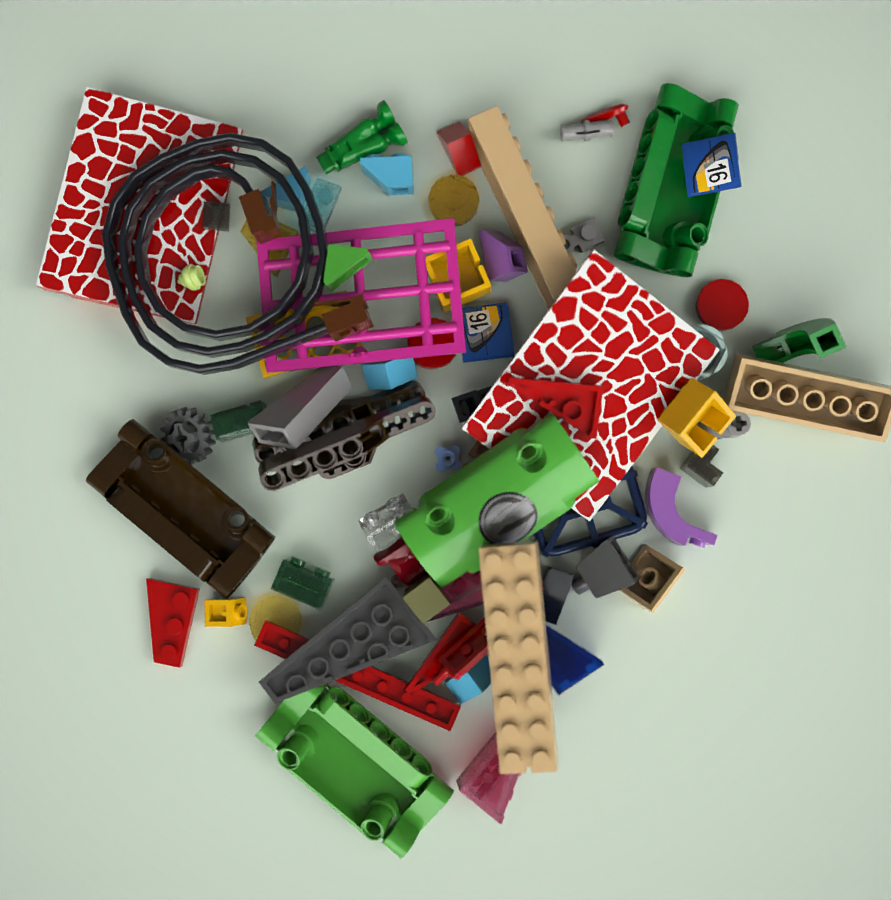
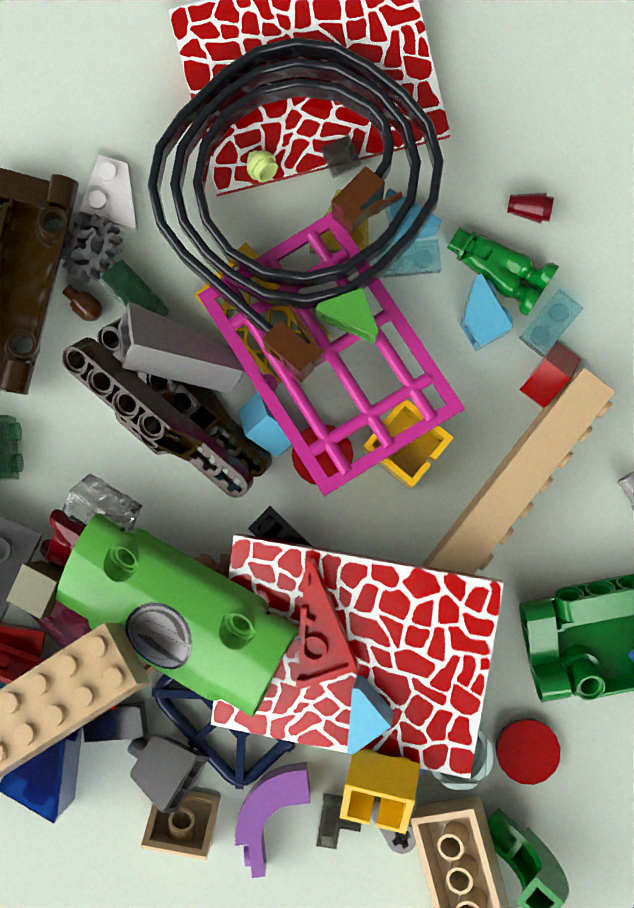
camera: 60 degrees right, 0 degrees up
clear yellow tile [429,174,479,226] -> none
light blue plate [435,445,461,472] -> none
slope [462,302,514,363] -> none
medium lavender slope [479,229,528,282] -> none
light grey plate [564,218,605,254] -> none
none -> reddish brown cylinder [62,284,102,322]
none -> white wing [79,154,138,232]
none -> medium azure slope [347,675,394,754]
none -> dark red cone [507,193,554,224]
none -> clear light blue plate [519,289,584,357]

